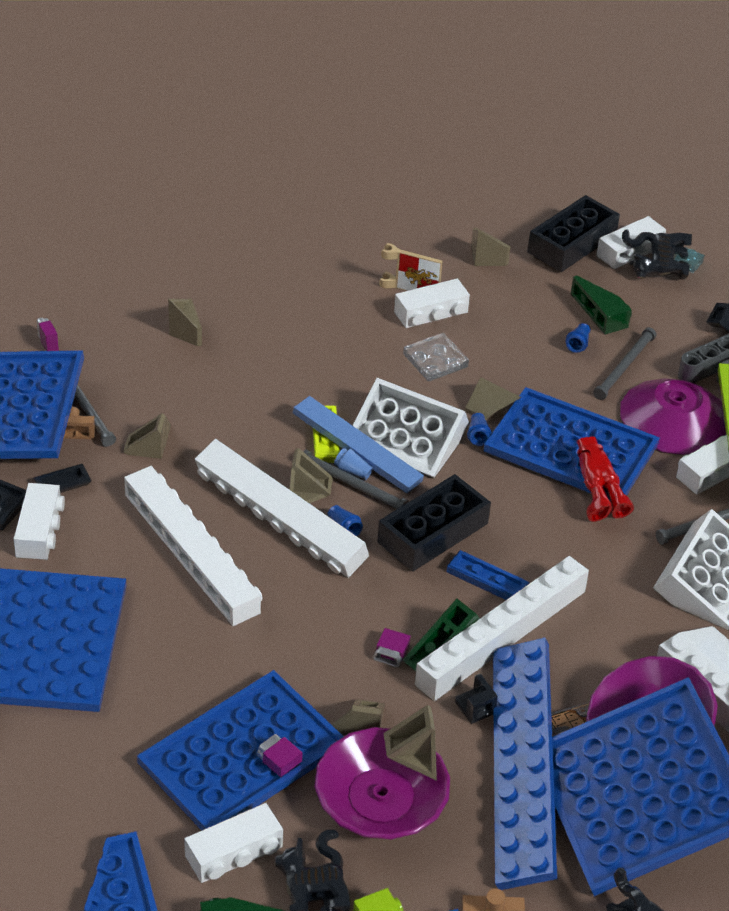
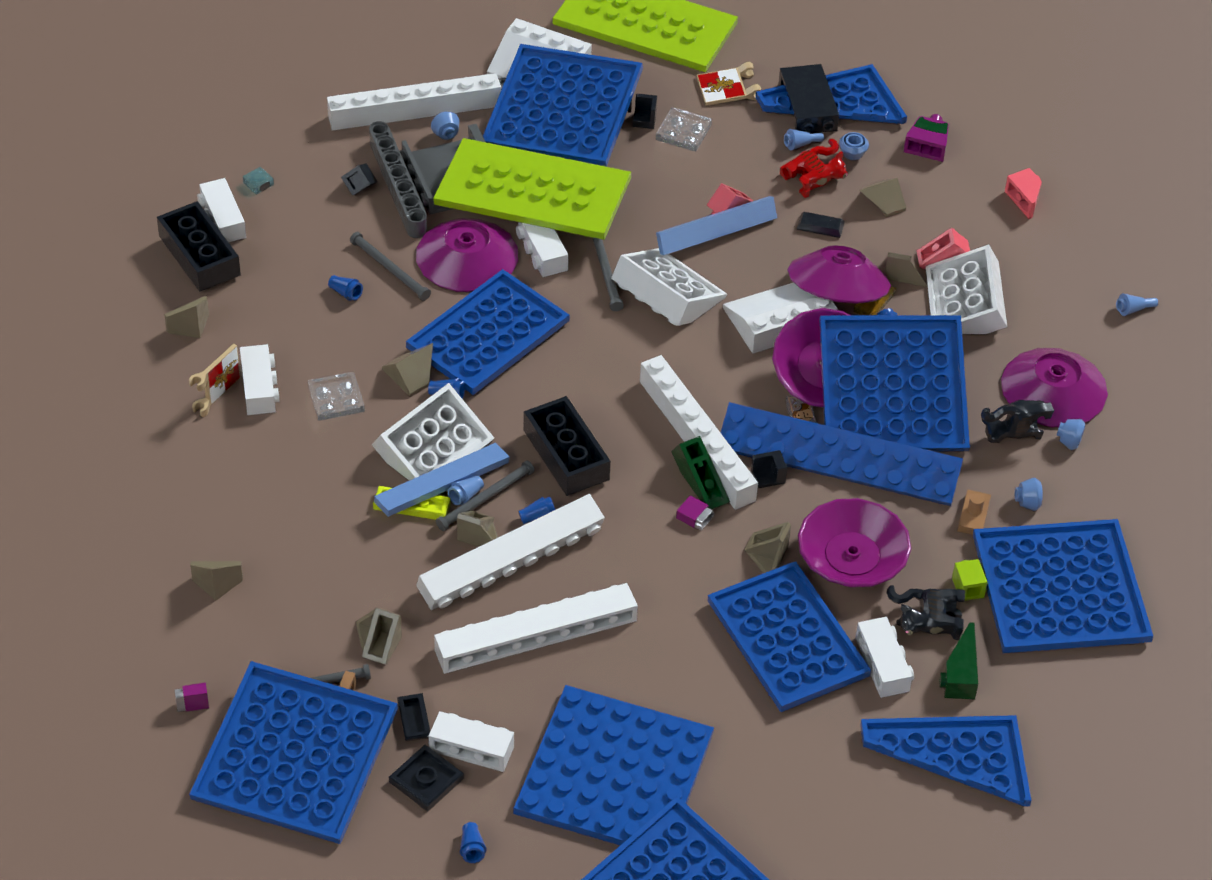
camera: 75 degrees left, 5 degrees up
magenta piece [257,734,302,777] -> none
dark tan slope [384,705,436,780] -> none
blue tile [447,550,530,600] -> none
dark green slope [570,276,632,335] -> none
red piece [577,437,634,522] -> none
black animal [622,229,692,280] -> none

